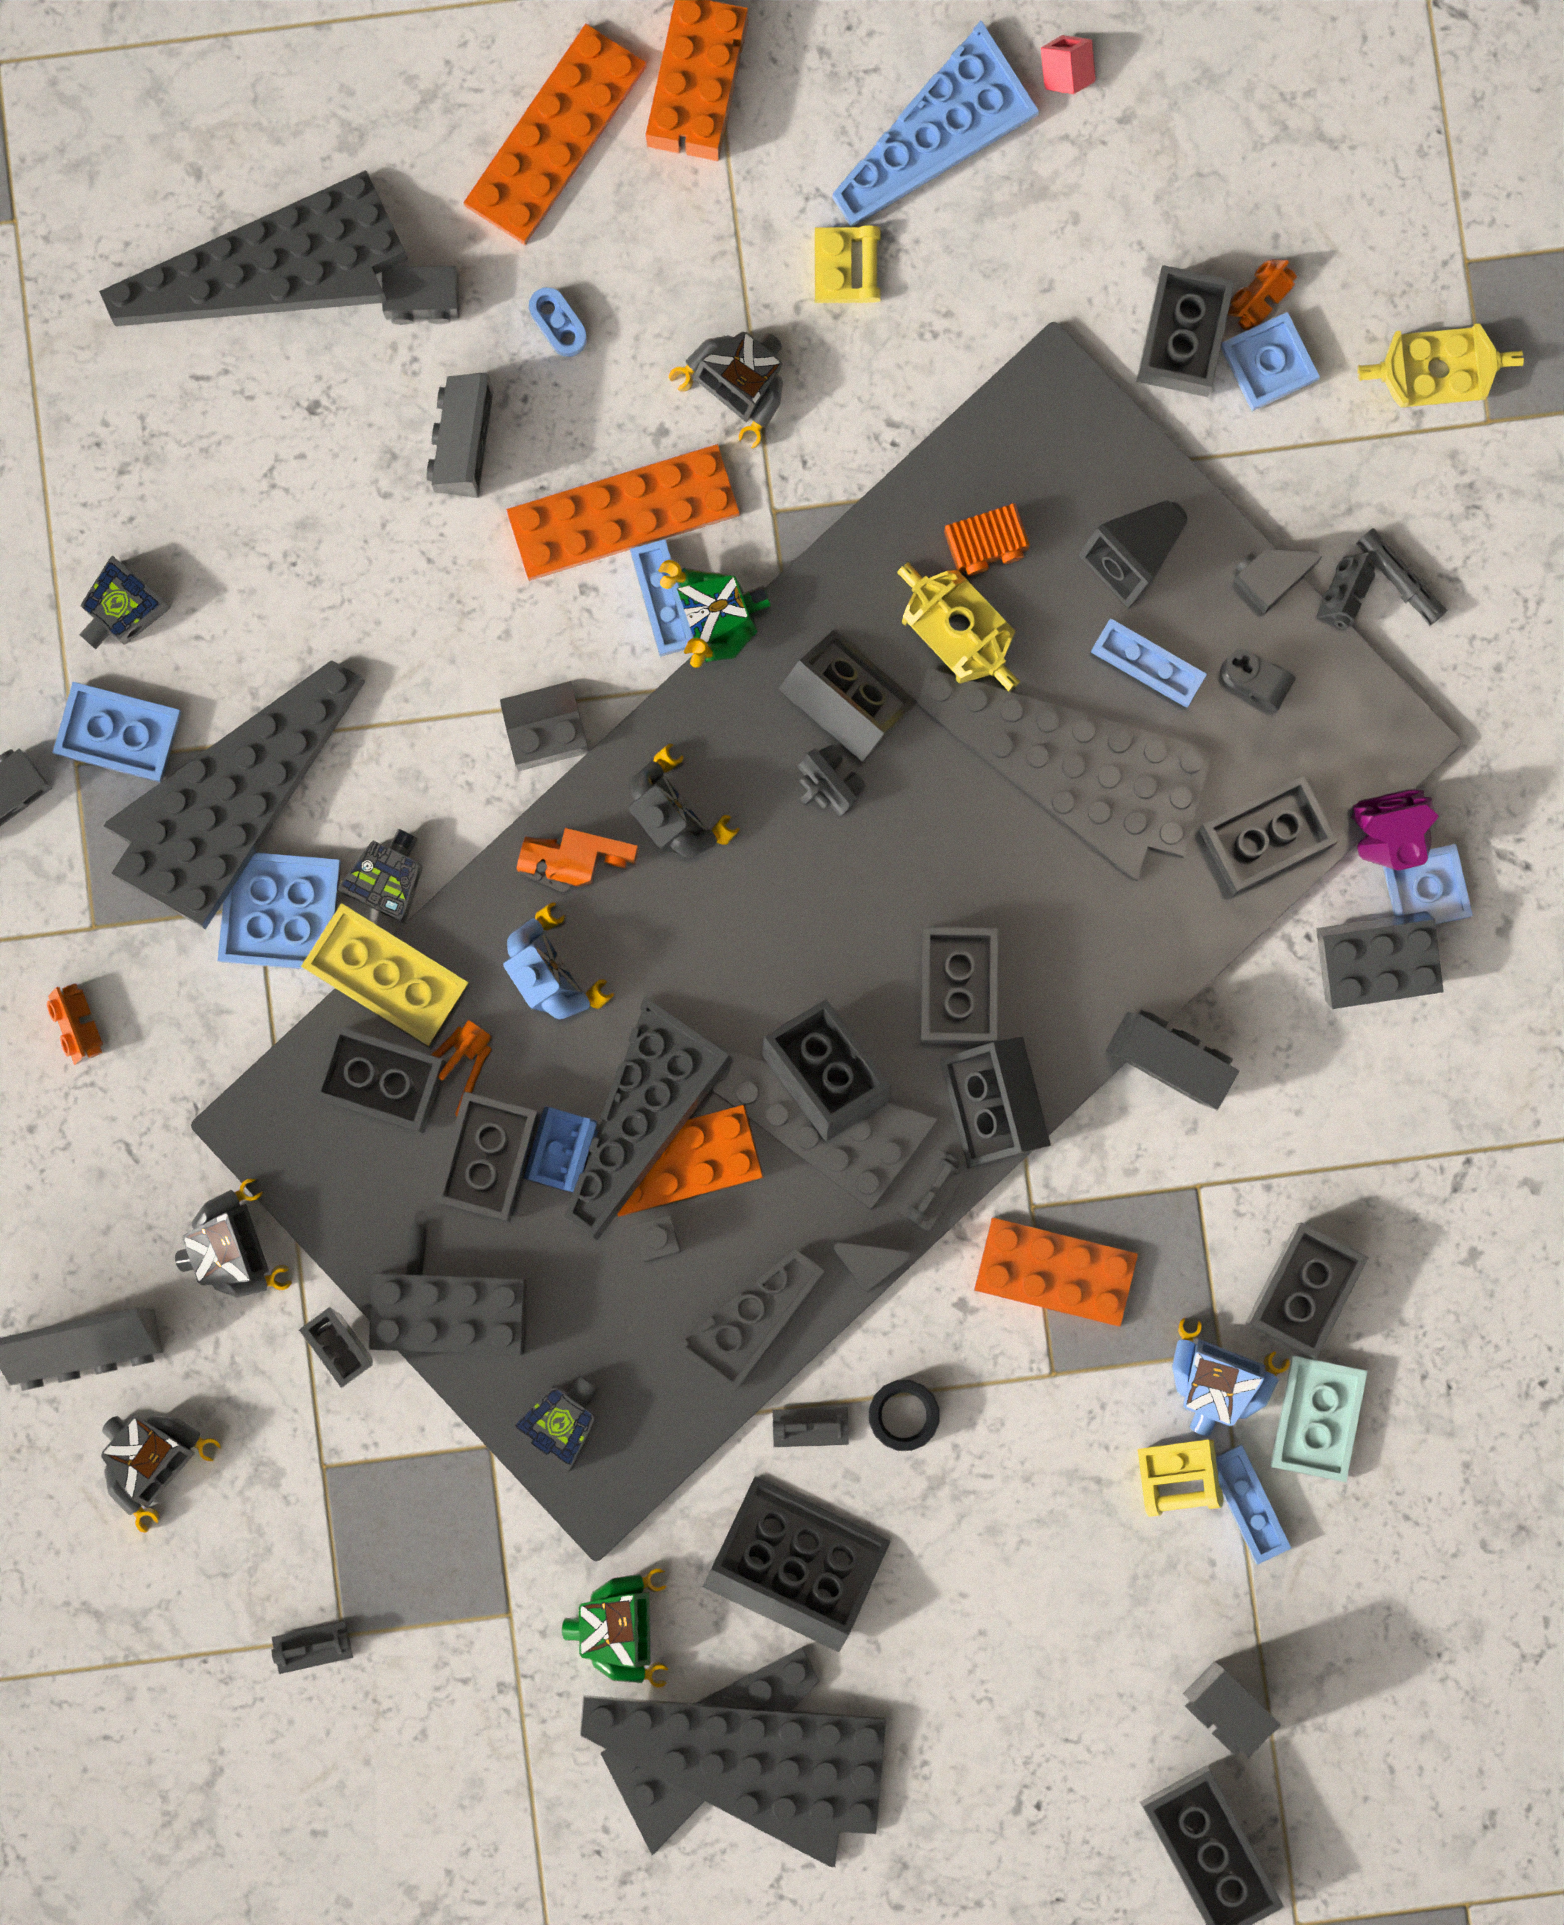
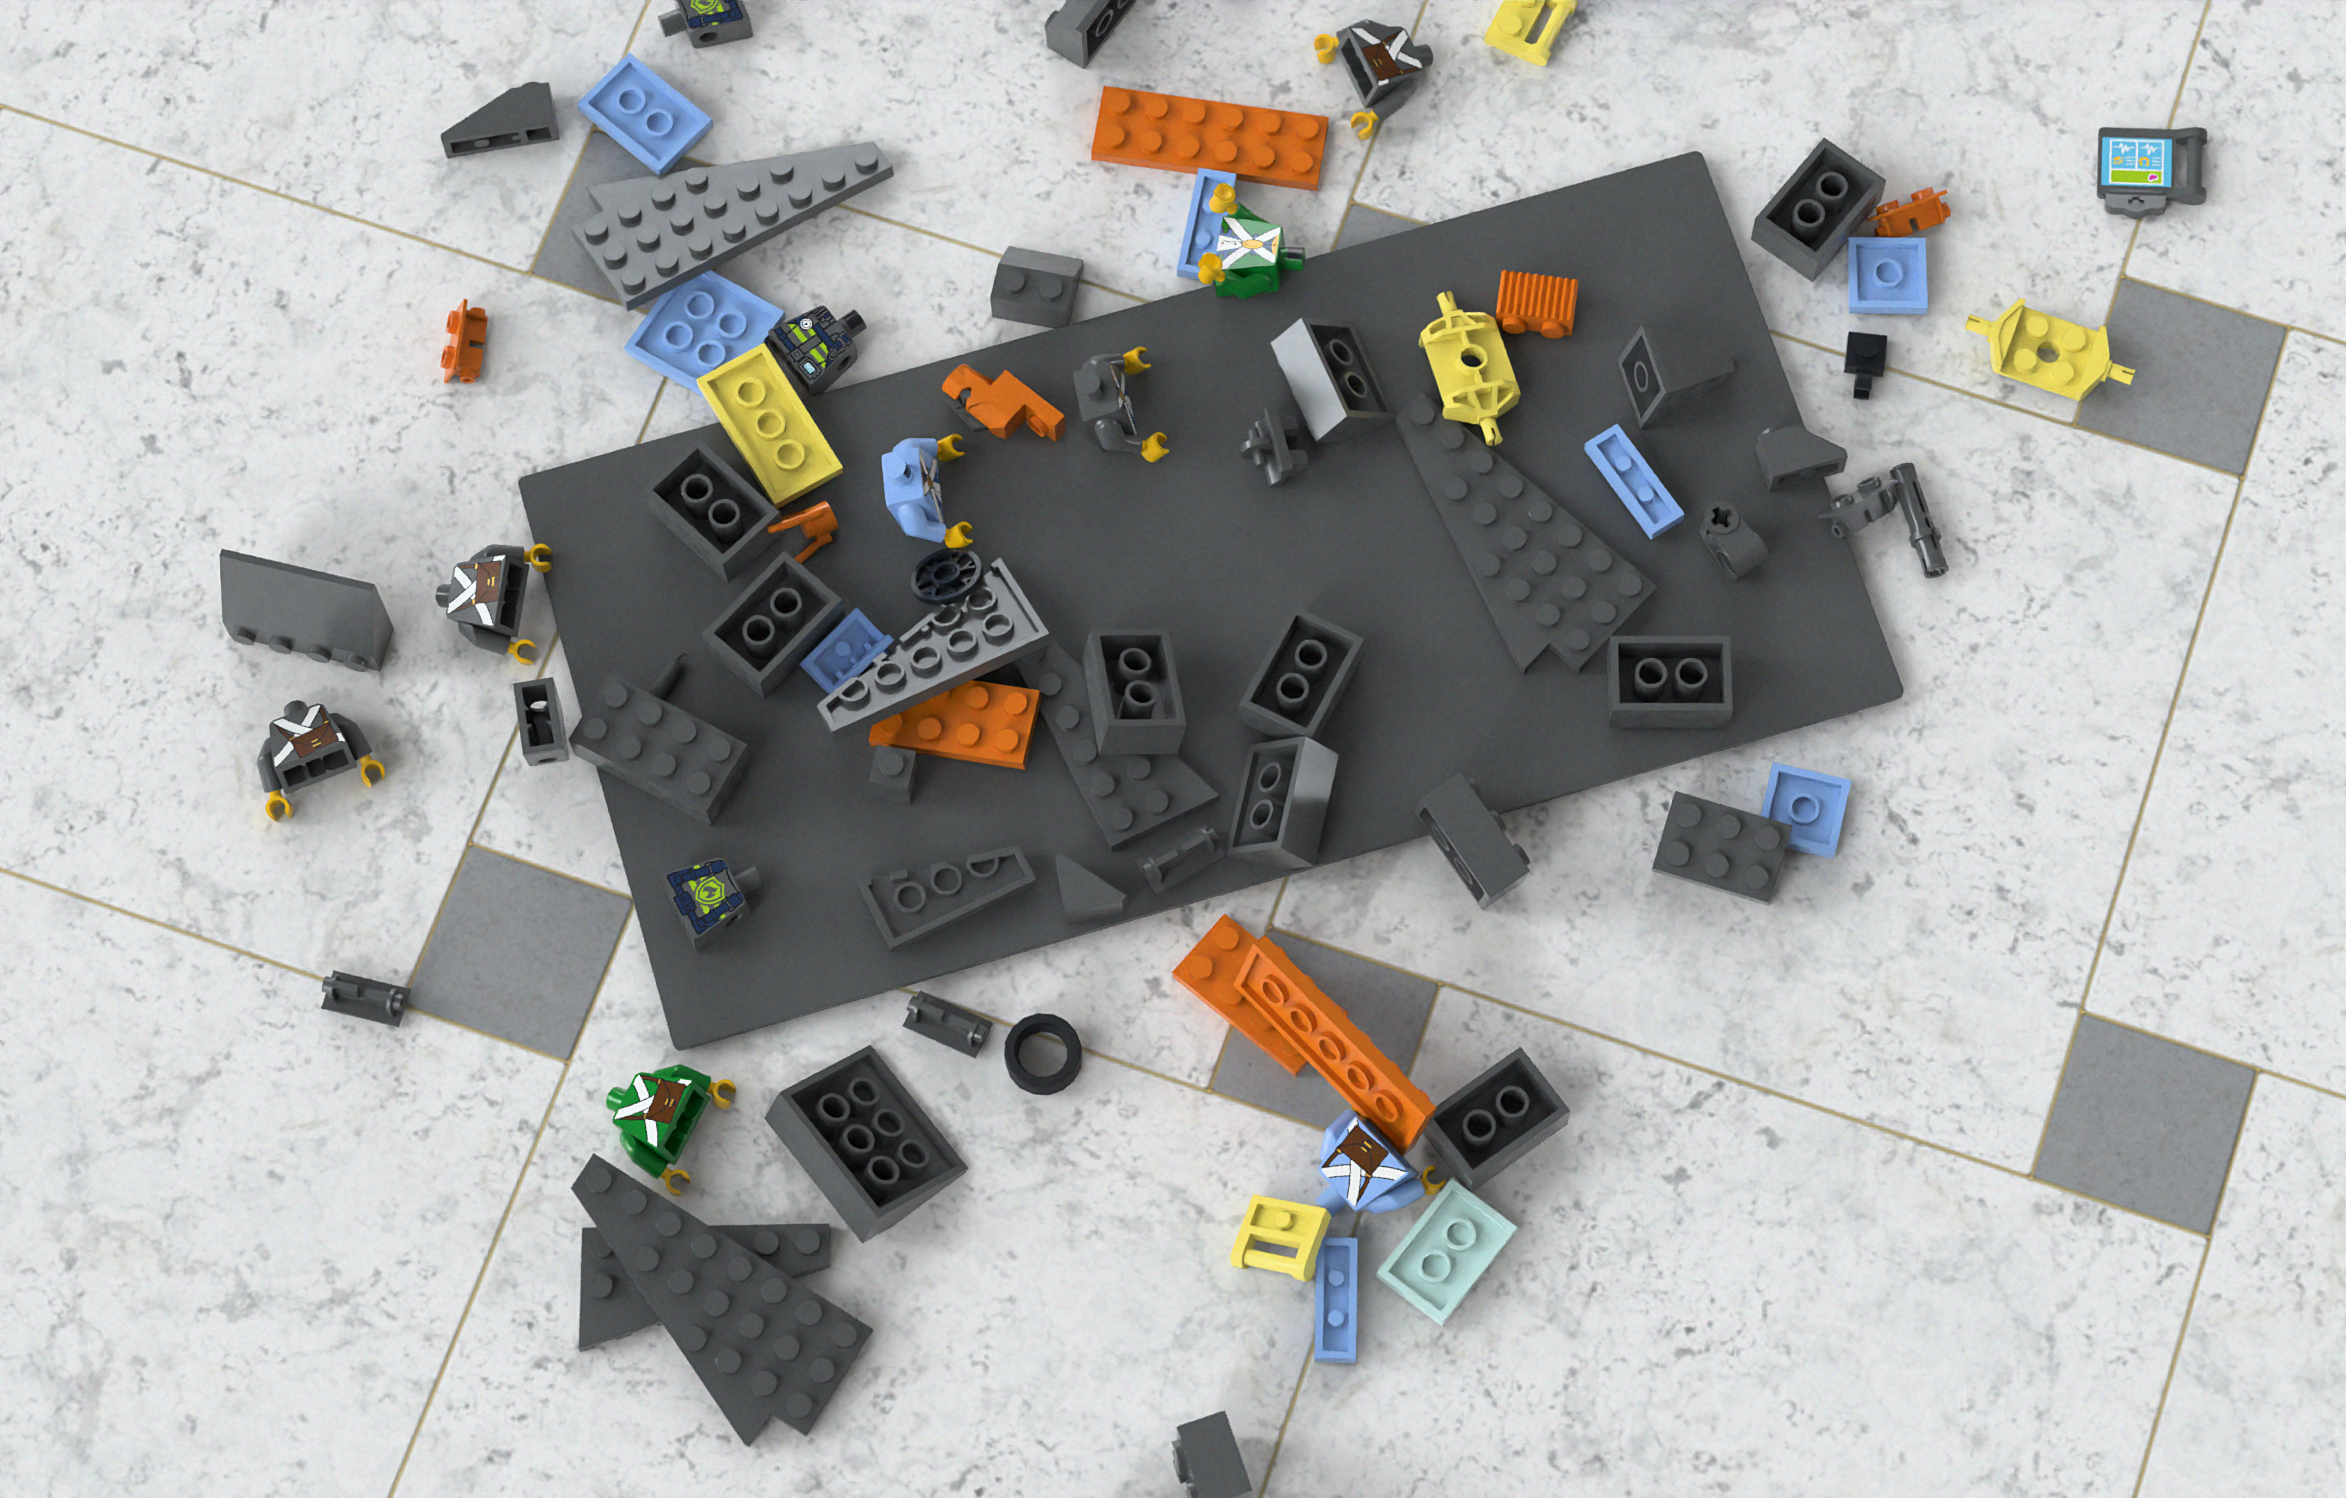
camera: 25 degrees right, 15 degrees down
magenta piece [1351,789,1439,870] -> none
none -> black wheel [910,548,984,606]
none -> orange plate [1233,935,1437,1157]
none -> black plate [1844,331,1887,400]
none -> piece [2097,127,2207,219]

